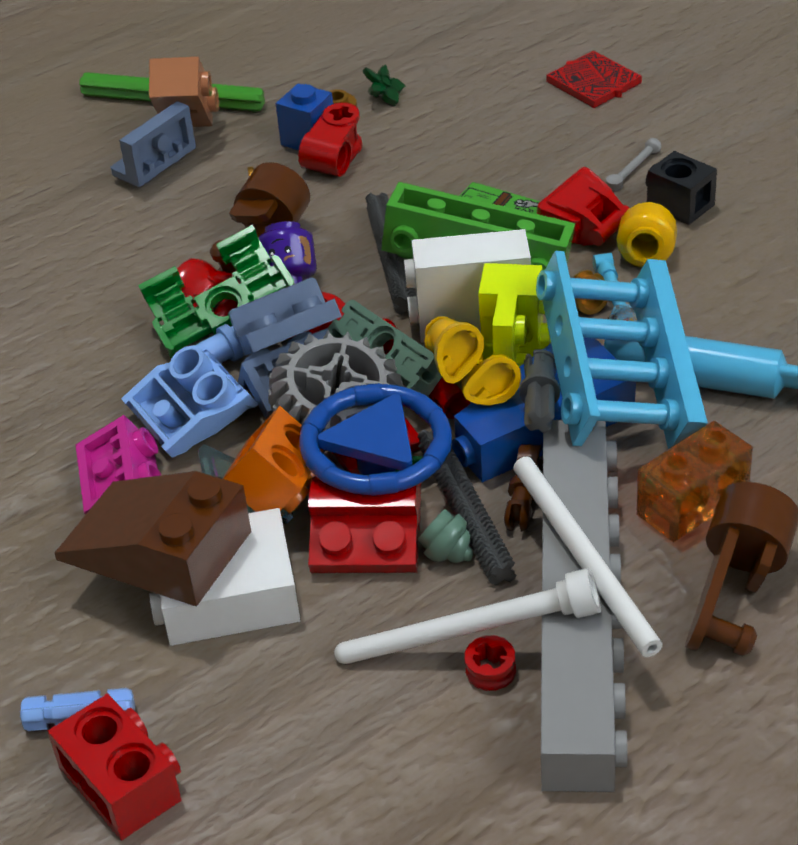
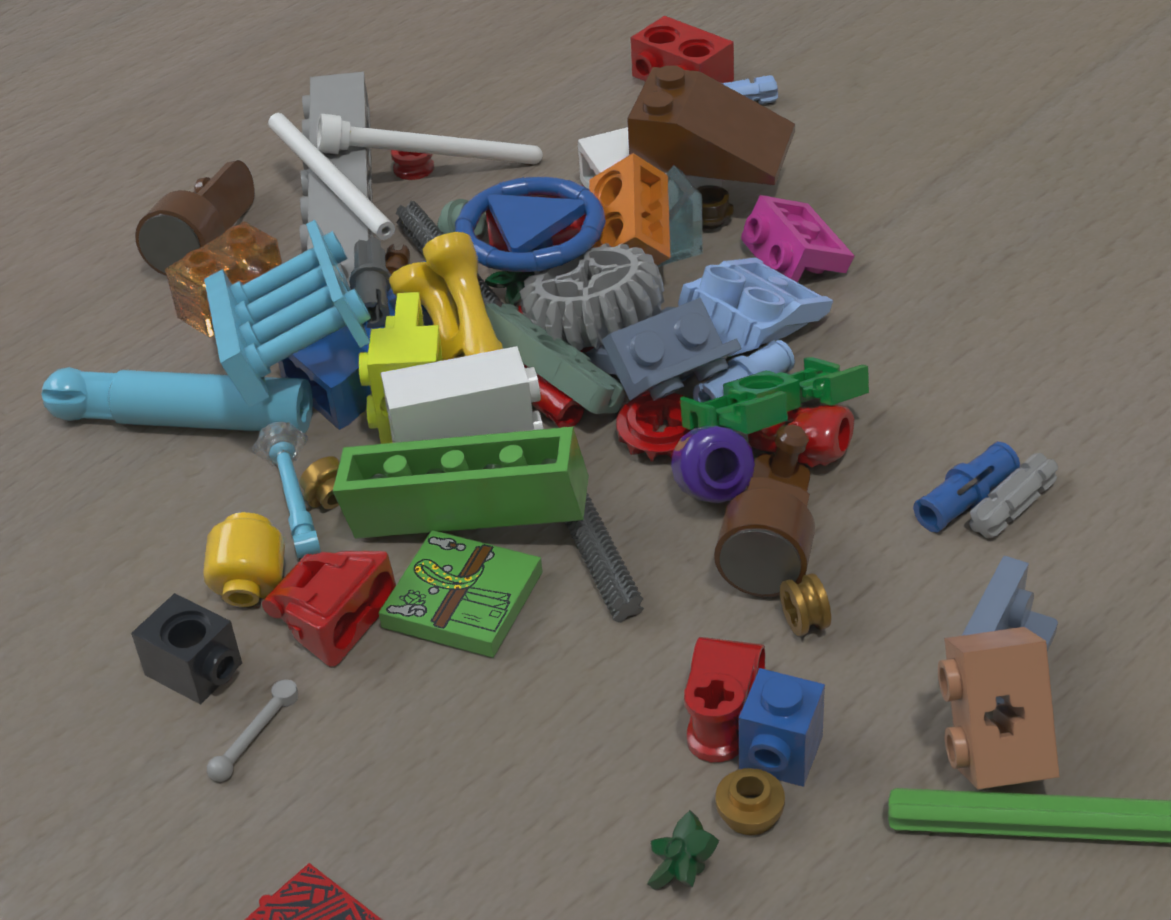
camera: 170 degrees right, 0 degrees up
none -> blue pin [913,441,1020,533]
none -> light grey axle [969,453,1058,538]

